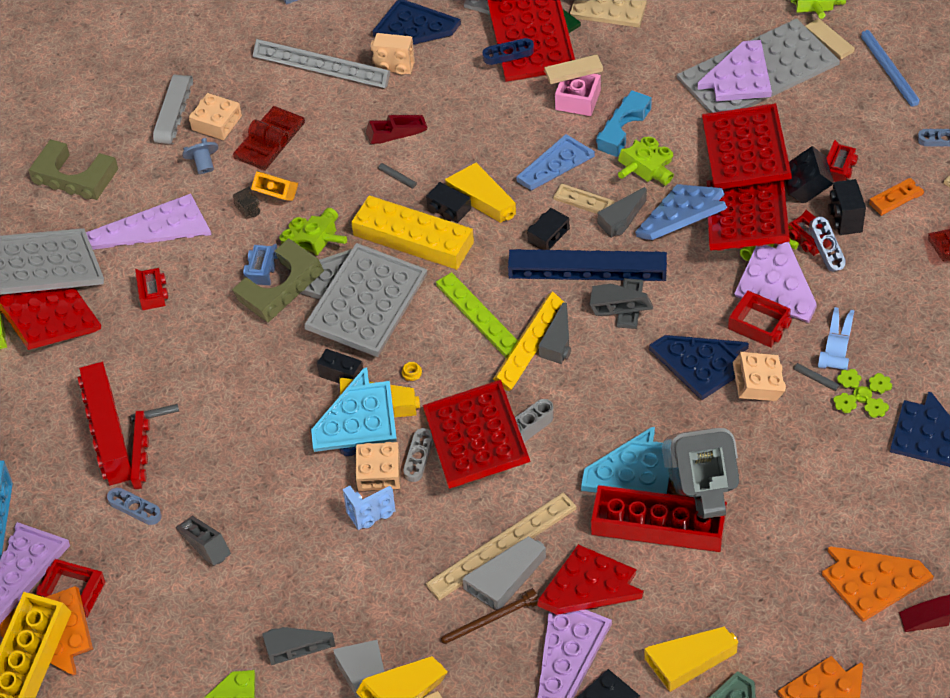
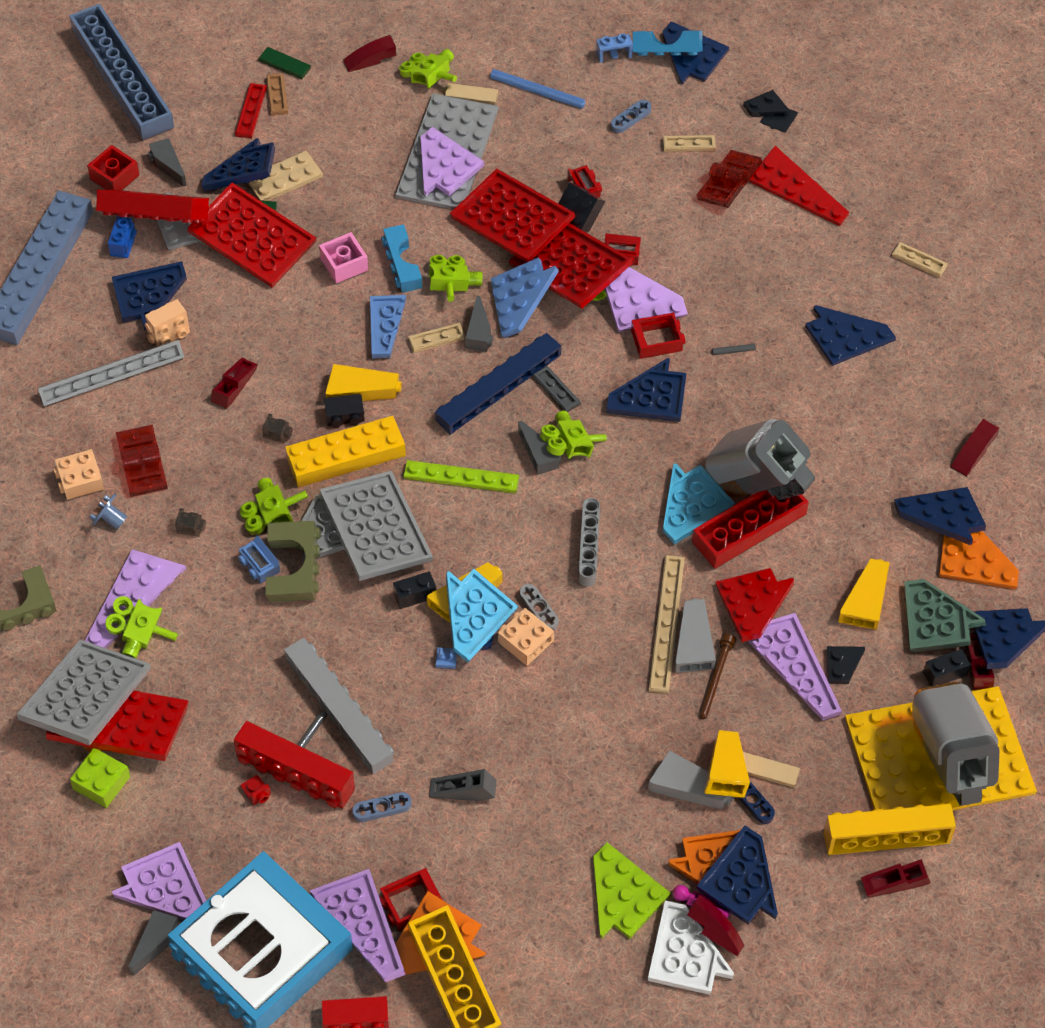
camera: 50 degrees left, 5 degrees up
red plate [131,410,150,489] -> none
red window [135,268,169,310] -> none
light grey beam [153,74,193,144] -> none
light orange brick [251,171,298,201] -> none
dark grey slope [262,627,335,666] -> none
light blue bracket [343,486,396,530] -> none
dark grey piece [378,163,417,189] -> none
yellow plate [402,362,422,381] -> none
red plate [423,379,531,489] -> none
dark blue beam [482,38,534,65] -> none
yellow plate [493,291,565,391] -> none
black brick [527,208,570,250] -> none
tan tile [544,55,603,84] -> none
dark grey slope [590,284,653,316] -> none
light nougat brick [733,352,786,401] -> none
sand blue beam [809,217,846,272] -> none
light blue flag [818,307,855,370] -> none
orange wing [822,546,934,622] -> none
black brick [828,179,866,235] -> none
lime plant [833,369,892,418] -> none
orange plate [869,178,924,216] -> none
none -> lime piece [105,596,178,659]
none -> red bracket [240,774,271,805]
none -> clear smoke brick [262,414,293,443]
none -> light grey brick [284,638,394,774]
none -> medium blue tile [436,647,457,669]
none -> lime piece [540,411,607,459]
none -> dark blue wing [894,487,986,545]

